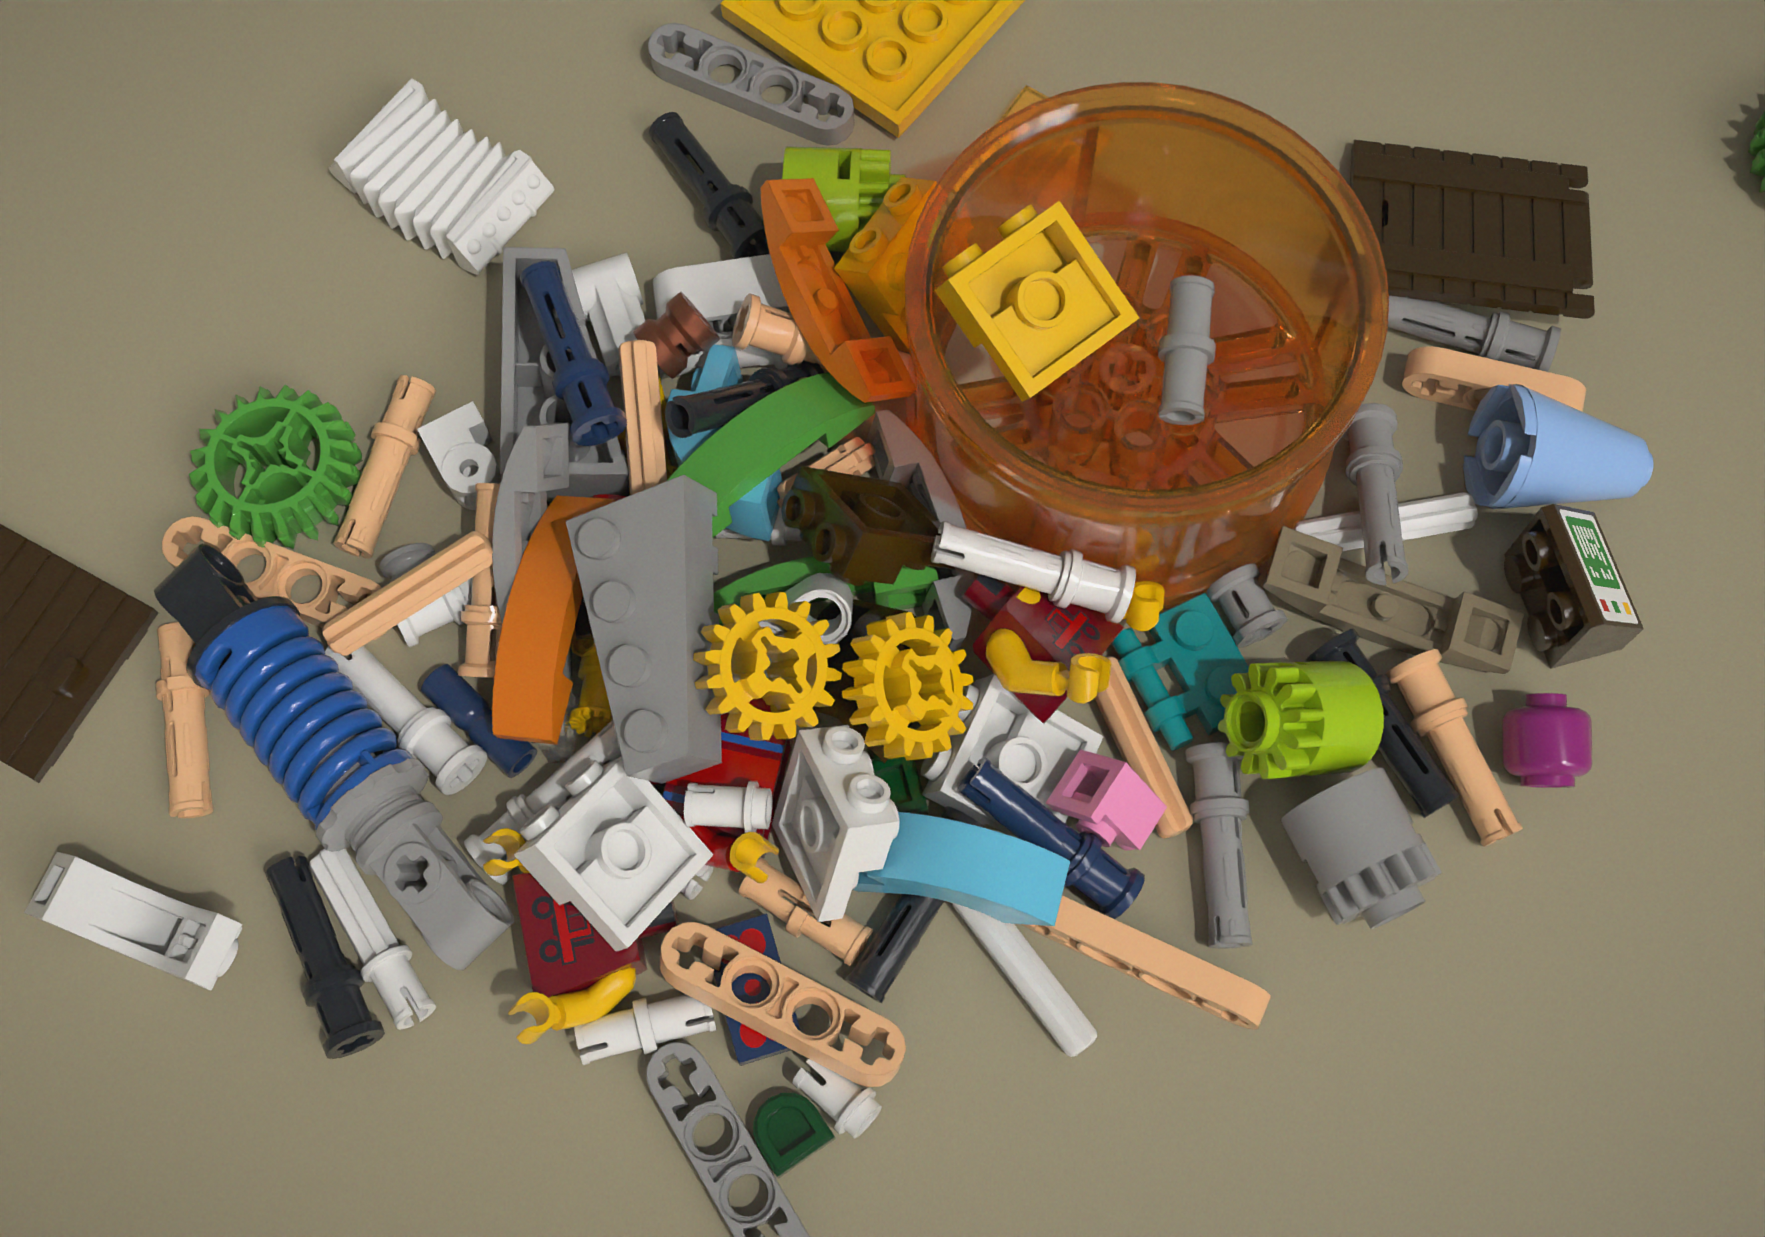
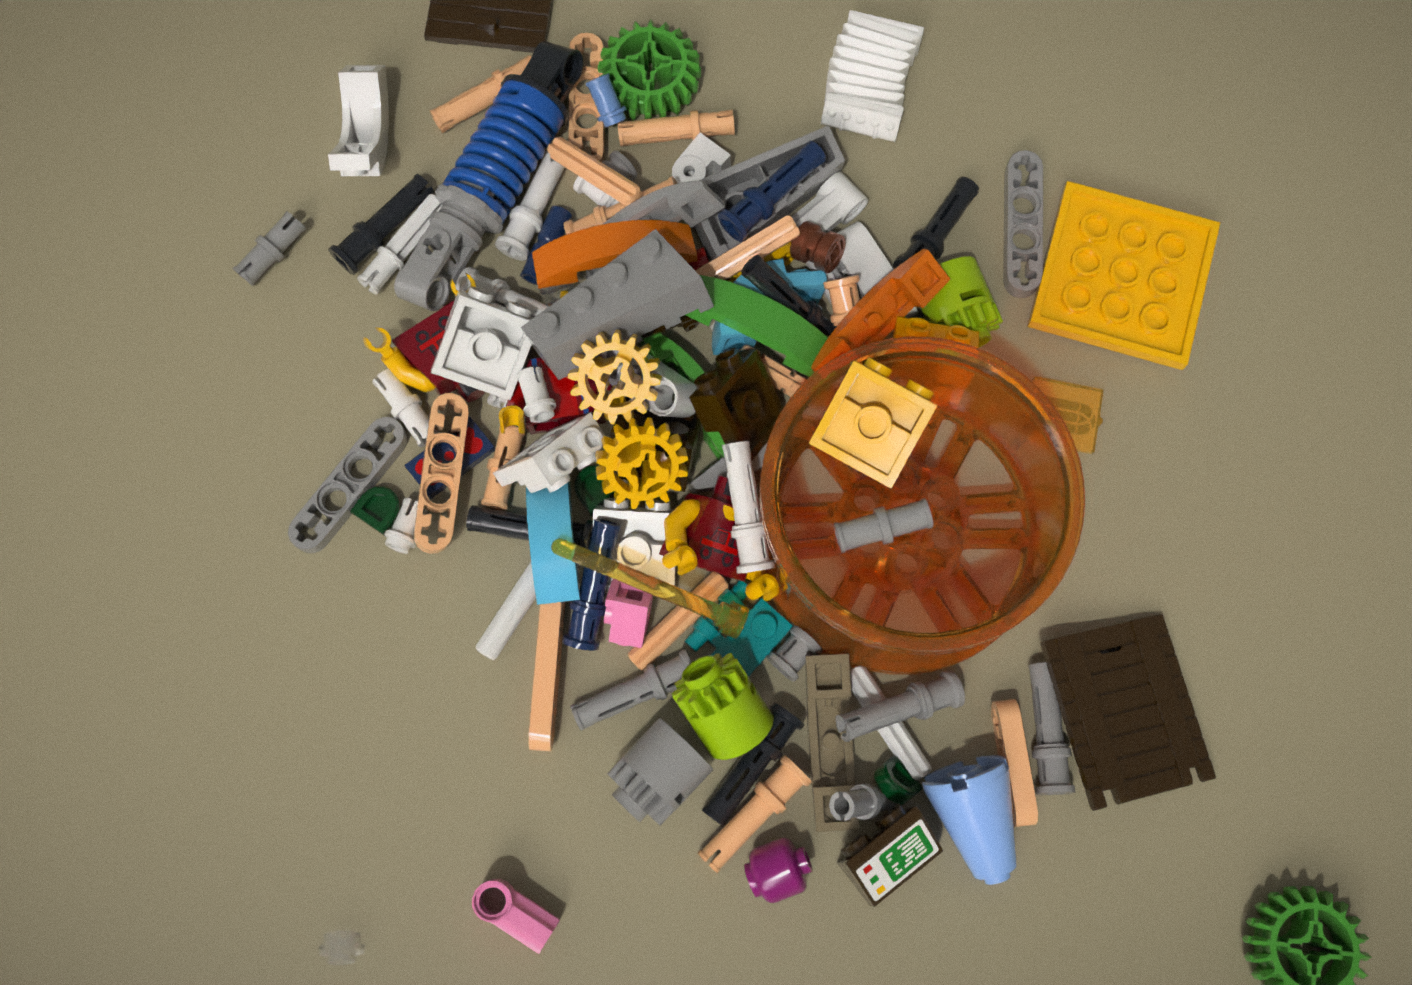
camera: 65 degrees right, 5 degrees up
none -> light grey pin [232,211,306,286]
none -> bright pink piece [472,878,560,954]
none -> clear yellow piece [551,538,749,639]
none -> medium blue pin [585,73,627,127]
none -> light grey pin [829,783,897,821]
none -> dark green tile [874,756,923,805]

